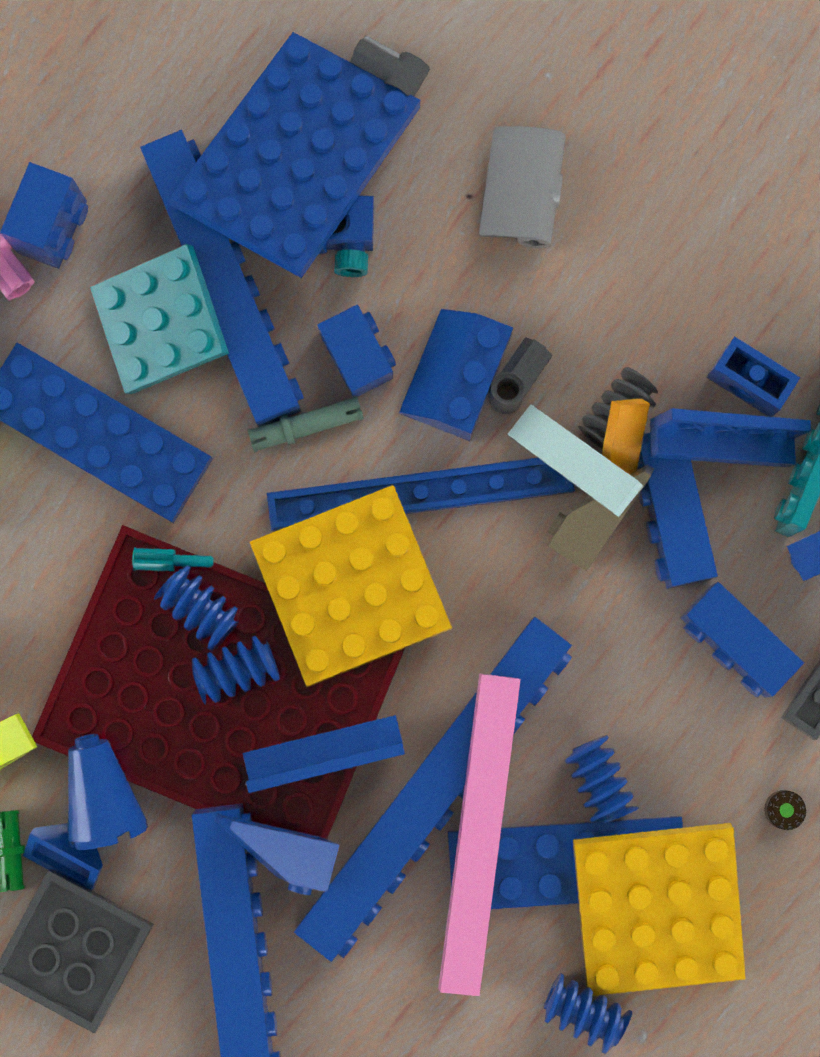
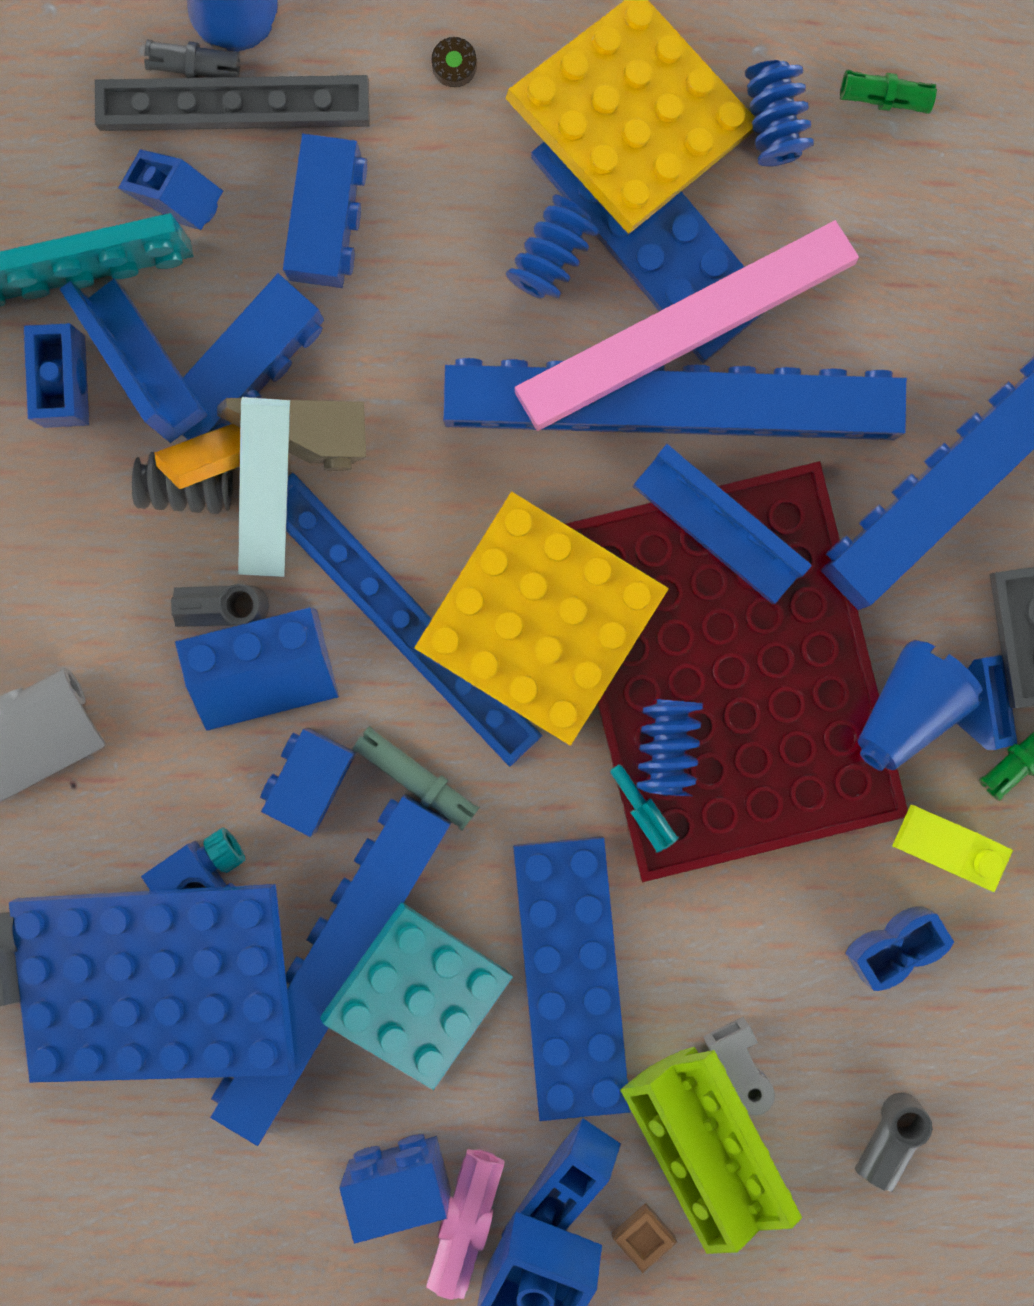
camera: 130 degrees left, 5 degrees up
blue piece [192,636,280,705] -> none
slope [215,814,339,895] -> none

